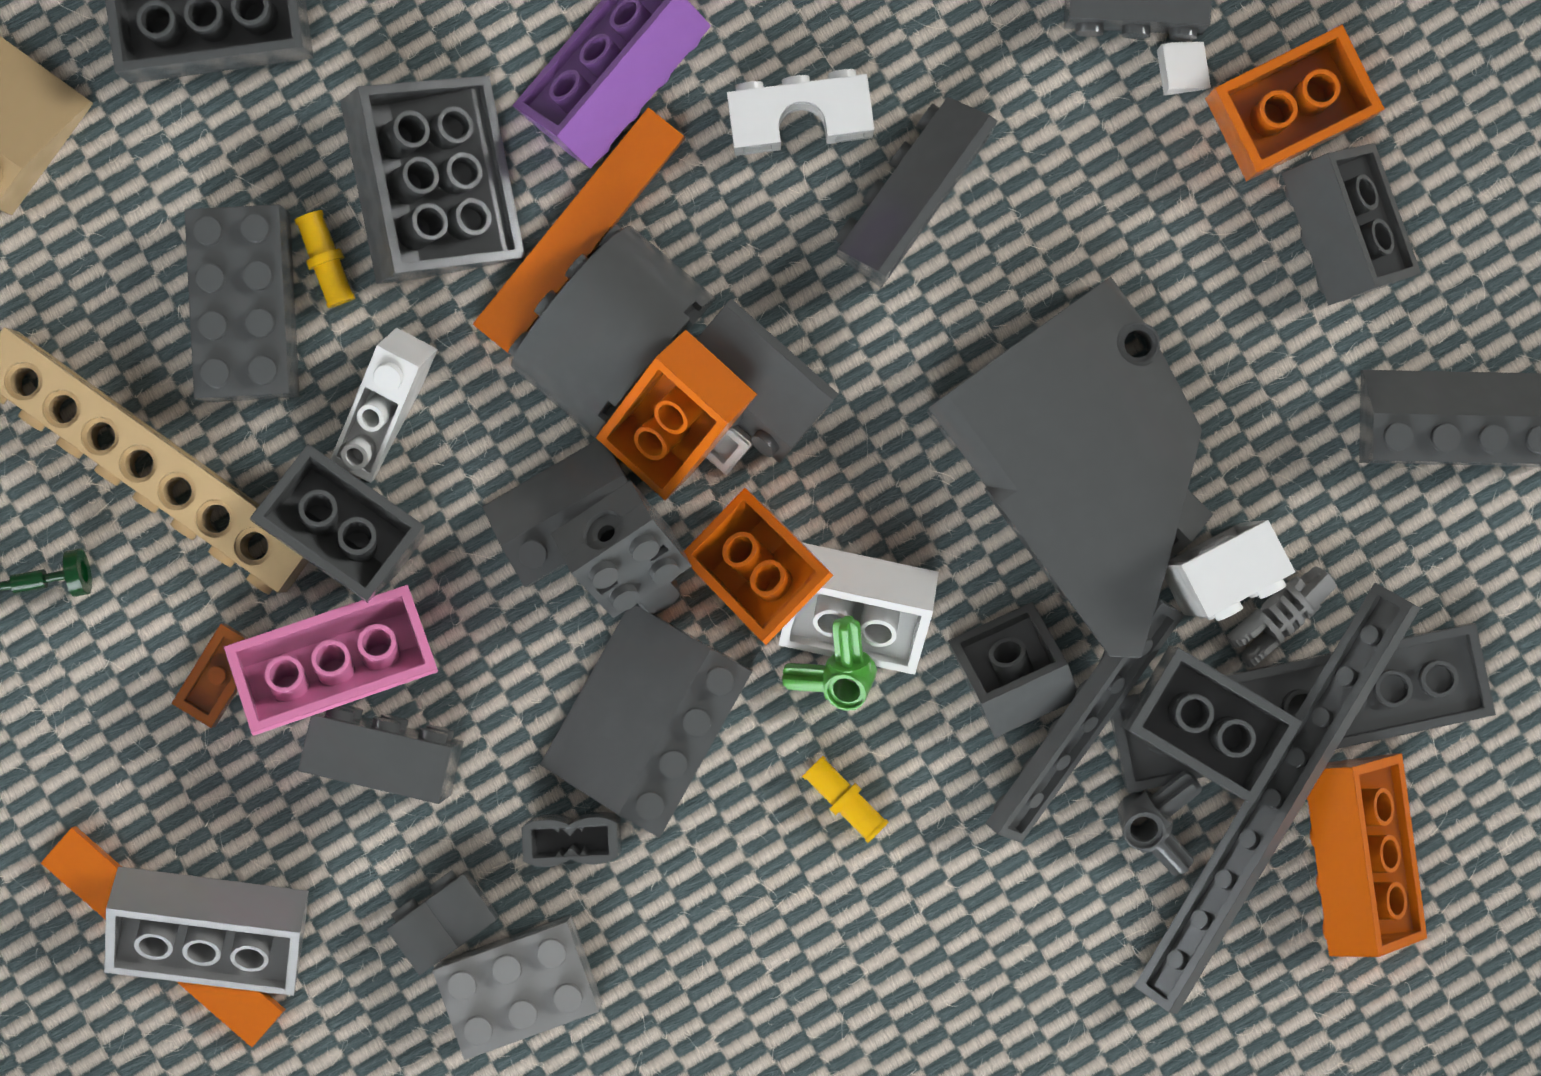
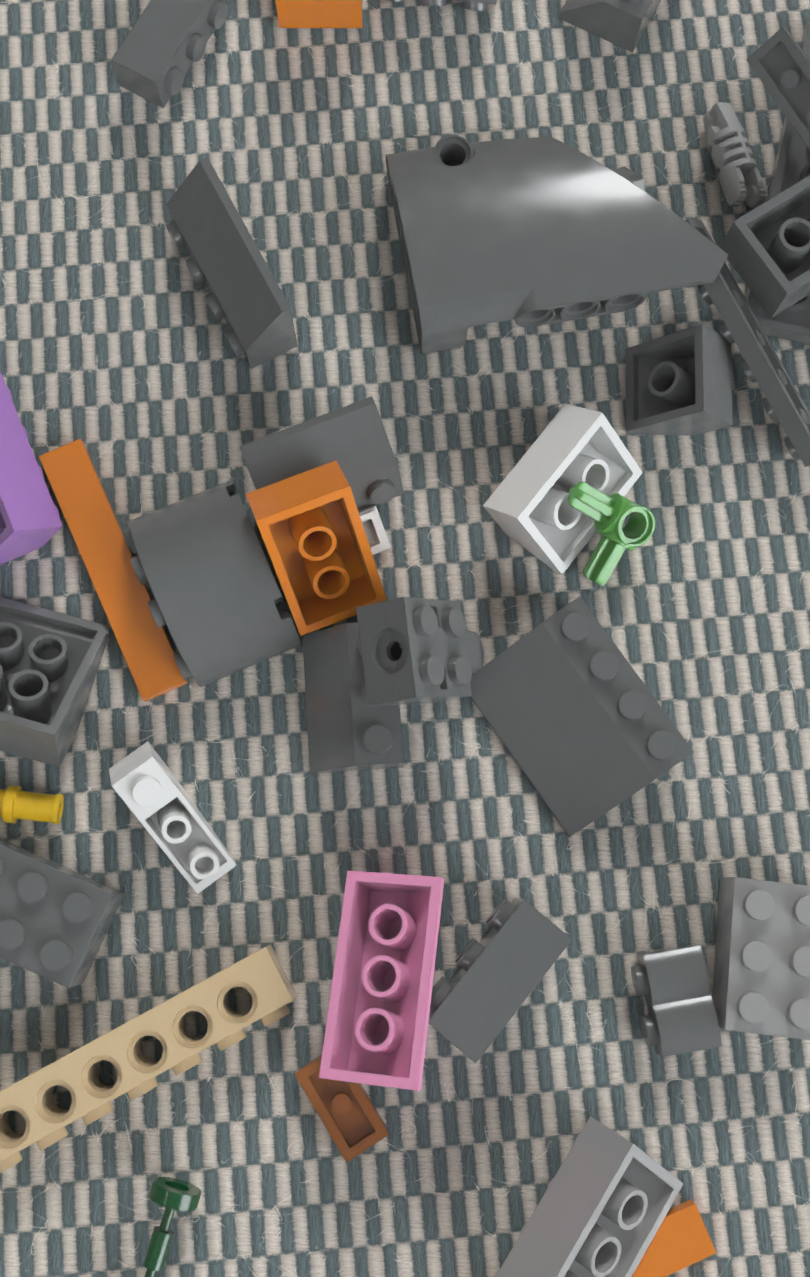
camera: 65 degrees left, 10 degrees down
dark grey slope [250,444,424,603] -> none
dark grey brick [521,812,622,867] -> none
orange slope [684,488,833,645] -> none
white arch [727,69,874,156] -> none
yellow pin [802,756,889,843] -> none
white slope [1157,42,1211,96] -> none
white brick [1164,520,1295,621] -> none

